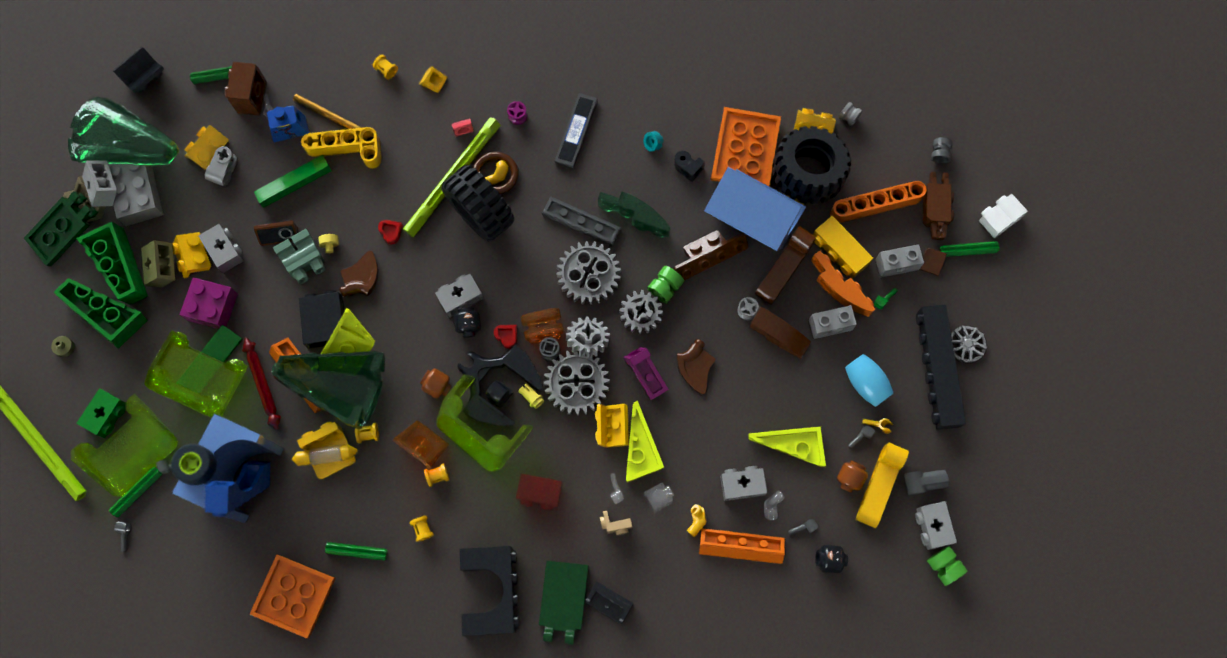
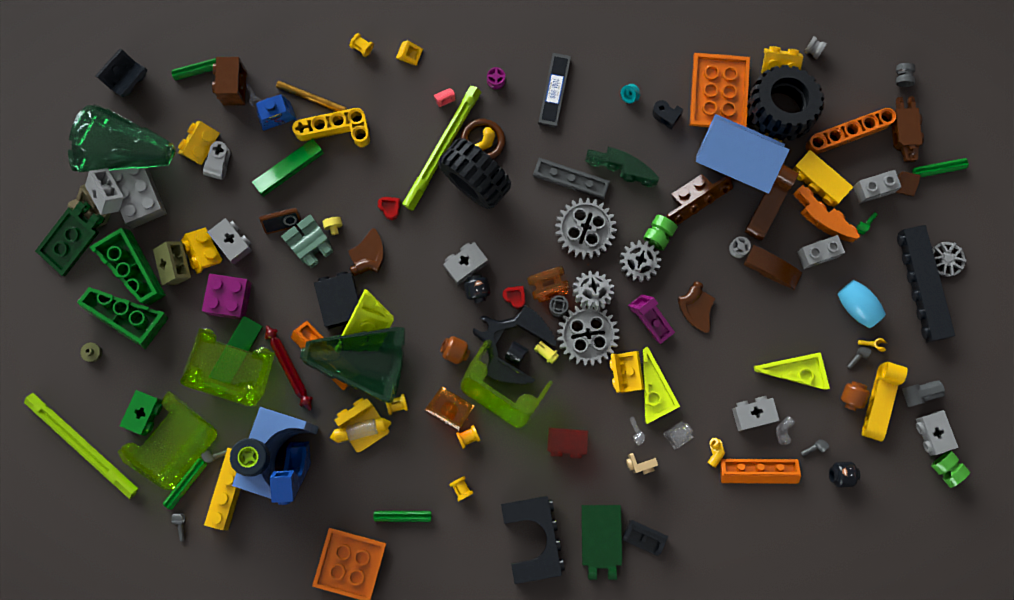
camera: 10 degrees left, 5 degrees up
white brick [979,194,1028,238] -> none
none -> yellow brick [204,448,241,531]

